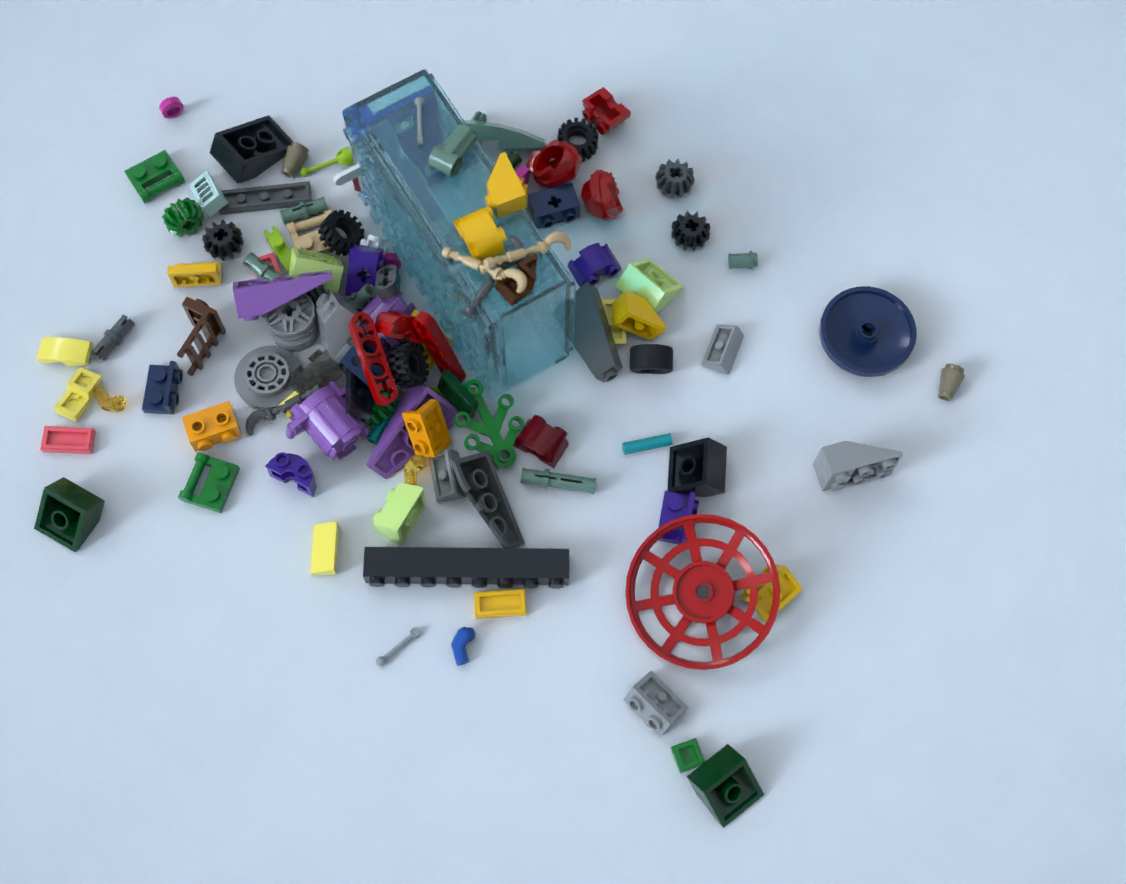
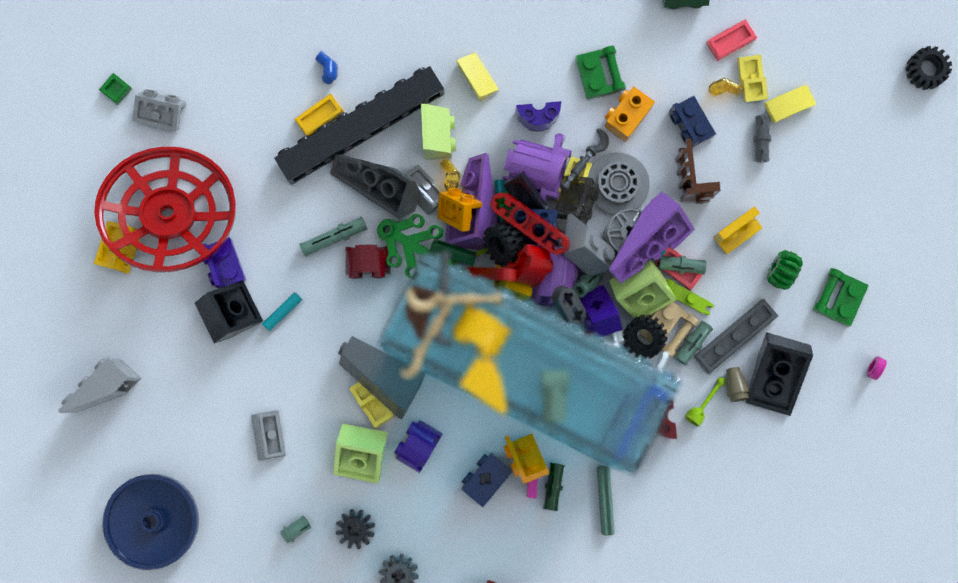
camera: 150 degrees right, 15 degrees up
light aqua slope [189,170,229,217] -> none
black gear [202,219,244,261] -> none
light grey hinge [376,628,421,667] -> none
light grey hinge [414,97,425,145] -> none
sand green slope [452,120,545,149] -> none
red helmet [526,140,582,188] -> none
black tyre [557,118,598,162] -> none
red helmet [581,170,624,221] -> none
yellow slope [612,290,666,341] -> none
black tyre [630,344,673,374] -> none
dark green slope [687,744,764,828] -> none
dark tan cone [938,364,965,401] -> none

